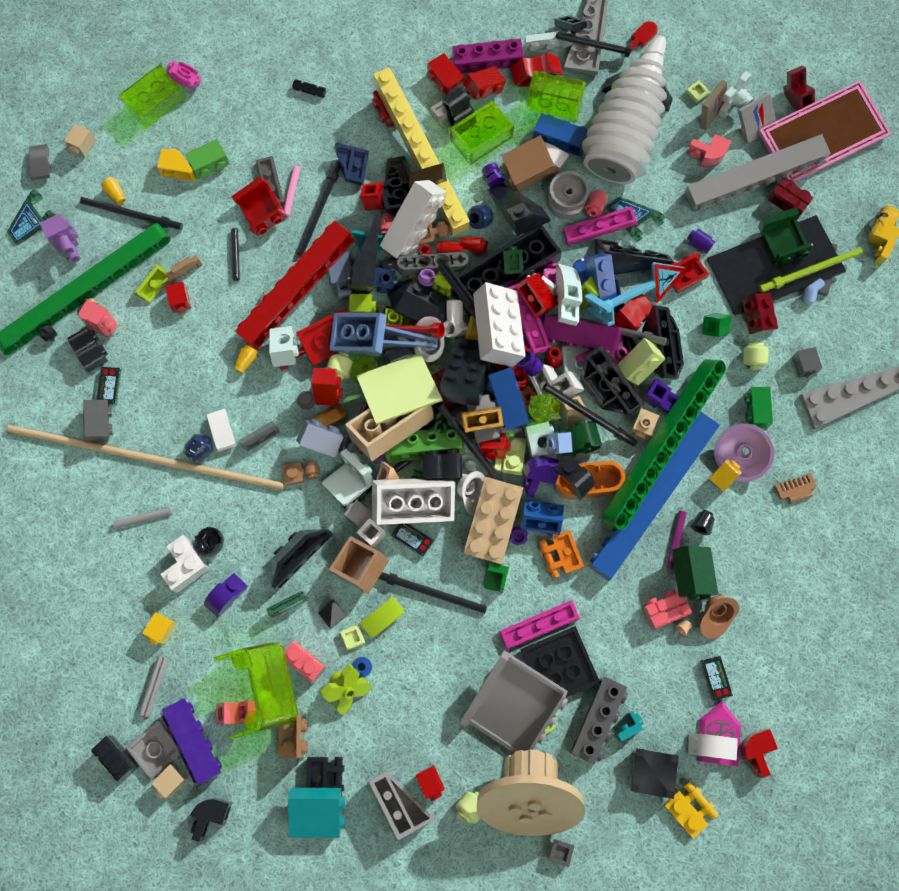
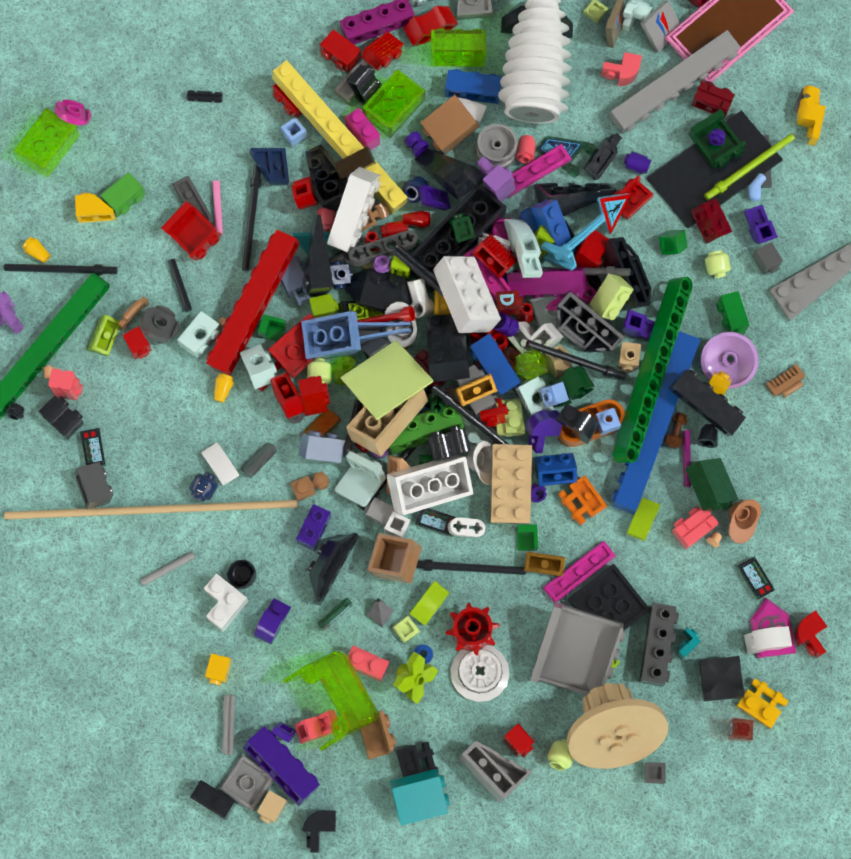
camera: 20 degrees left, 0 degrees up
none -> dark grey plate [141,305,179,343]
none -> light aqua brick [178,311,221,358]
none -> green panel [258,314,286,342]
none -> red brick [270,373,305,418]
none -> dark purple tile [271,722,296,743]
none -> light blue plate [281,117,307,147]
none -> dark purple brick [296,504,332,551]
none -> dark pink brick [345,108,380,151]
none -> dark purple plate [419,185,451,211]
none -> red brick [446,603,500,656]
none -> white beam [447,518,485,538]
none -> white piece [450,645,510,702]
none -> medium lavender brick [477,157,516,202]
none -> clear red brick [495,290,524,315]
none -> pearl gold slope [524,552,566,577]
none -> black hinge [583,133,622,180]
none -> light blue plate [594,408,621,435]
none -> lime slope [627,498,661,541]
none -> reddish brown bar [664,412,687,449]
none -> black brick [668,369,746,437]
none -> dark purple plate [708,129,726,146]
none -> clear red brick [728,718,754,742]
none -> dark purple brick [744,204,778,244]

